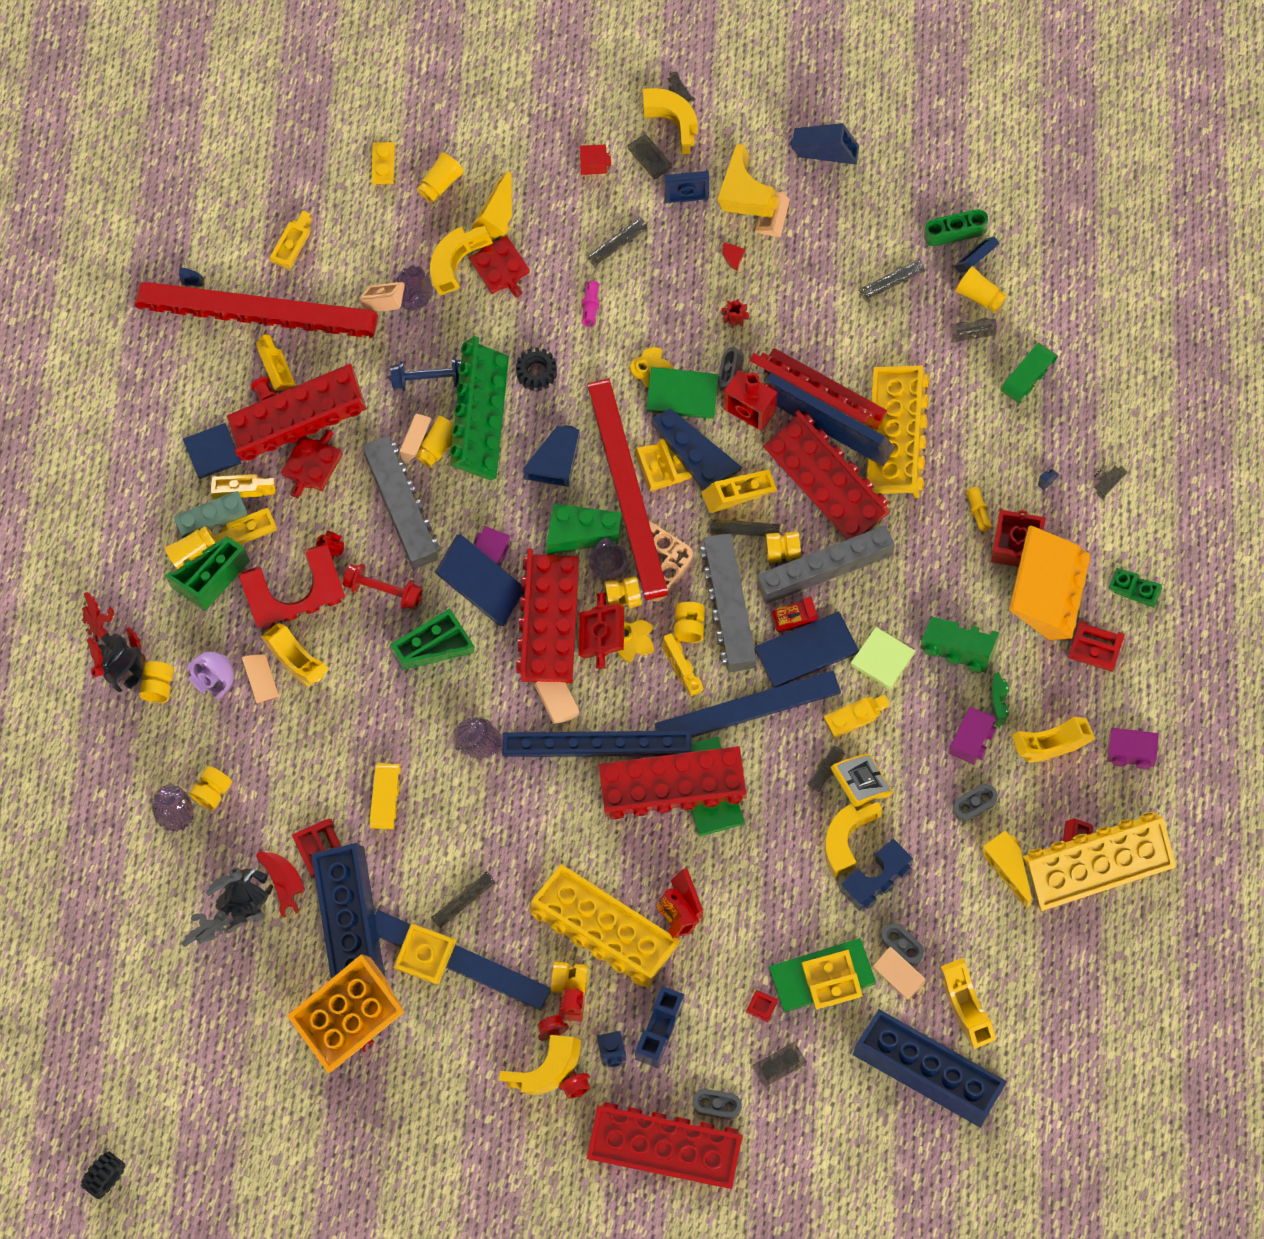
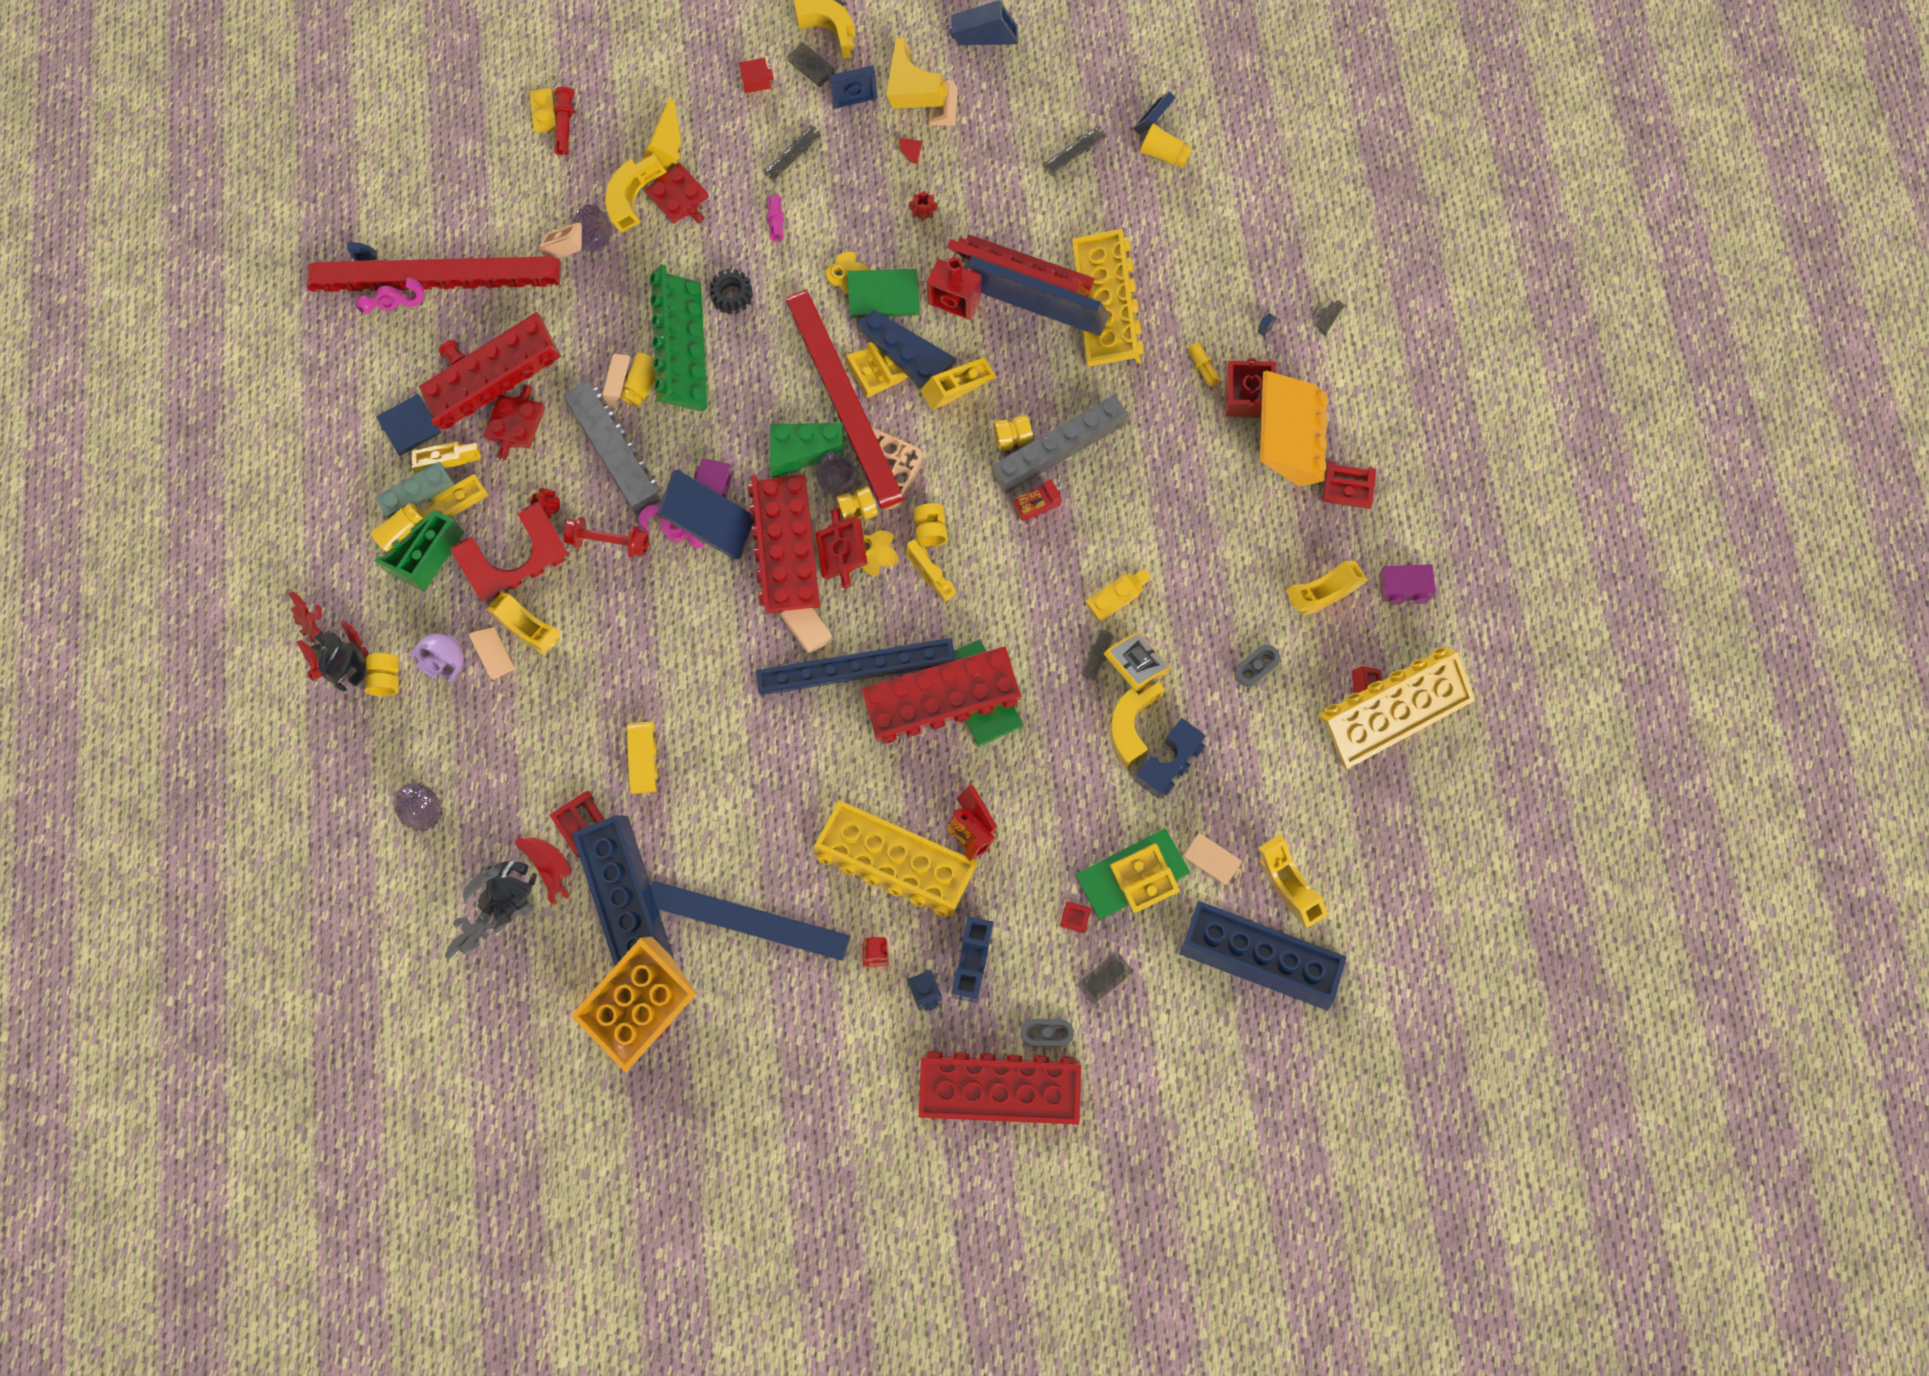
camera: 10 degrees left, 5 degrees up
black tyre [81,1151,126,1199] -> none
yellow wheel [189,766,233,811] -> none
yellow hinge [256,334,296,391] -> none
yellow hinge [269,211,312,270] -> none
dark blue piece [387,357,461,391] -> none
green wedge [390,608,475,670] -> none
yellow tile [393,923,457,986] -> none
yellow plant [417,152,465,203] -> none
clear smoke pin [431,872,496,929] -> none
hair [455,717,502,760] -> none
yellow arch [499,1035,581,1095] -> none
dark blue slope [524,425,580,487] -> none
red piece [537,1015,591,1099] -> none
yellow wheel [551,961,589,997] -> none
dark blue tile [655,670,841,738] -> none
flat silver brick [700,533,756,673] -> none
clear smoke pin [710,518,780,537] -> none
dark grey plate [718,347,744,390] -> none
dark blue tile [754,611,859,688] -> none
red bracket [763,410,890,540] -> none
yellowish green tile [850,627,915,690] -> none
dark grey plate [882,923,924,966] -> none
green wedge [920,616,999,673] -> none
green beam [924,209,988,246] -> none
magenta brick [949,706,997,765] -> none
clear smoke plate [950,318,997,343] -> none
yellow slope [981,830,1032,908] -> none
green slope [991,672,1009,727] -> none
green beam [1001,343,1058,404] -> none
green slope [1109,568,1162,608] -> none
none -> dark pink piece [356,278,424,314]
none -> red pin [553,86,575,155]
none -> dark pink piece [639,505,706,548]

